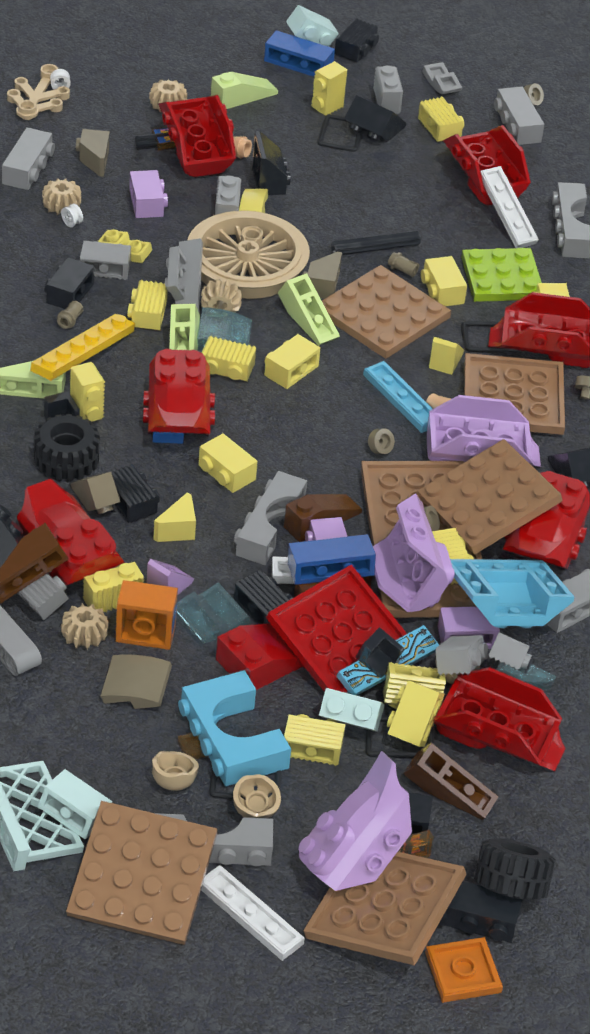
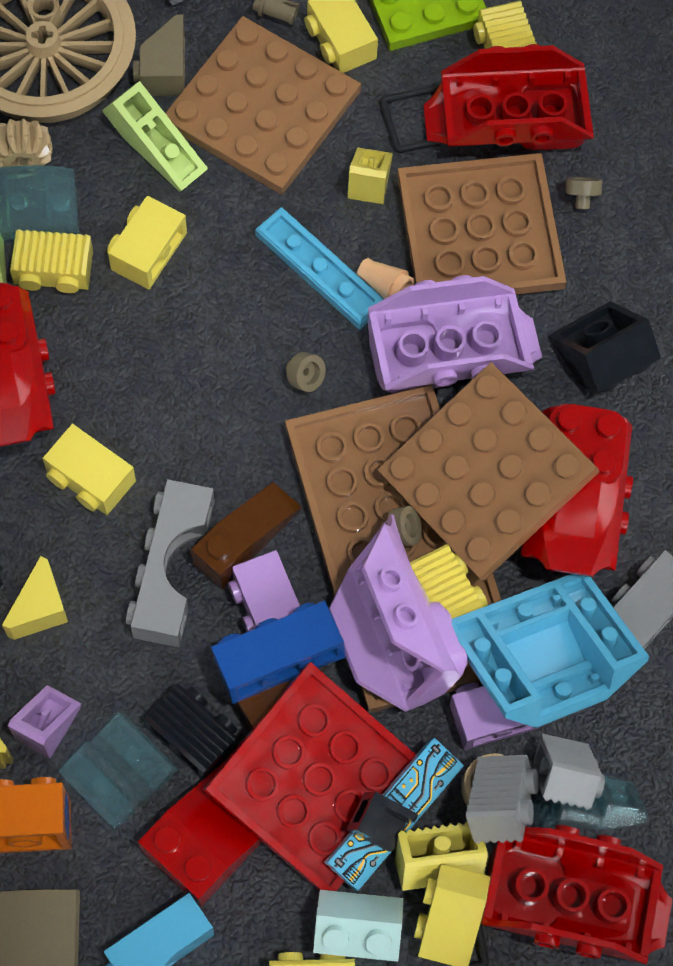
camera: 10 degrees left, 25 degrees up
white plate [272,557,295,584] -> none

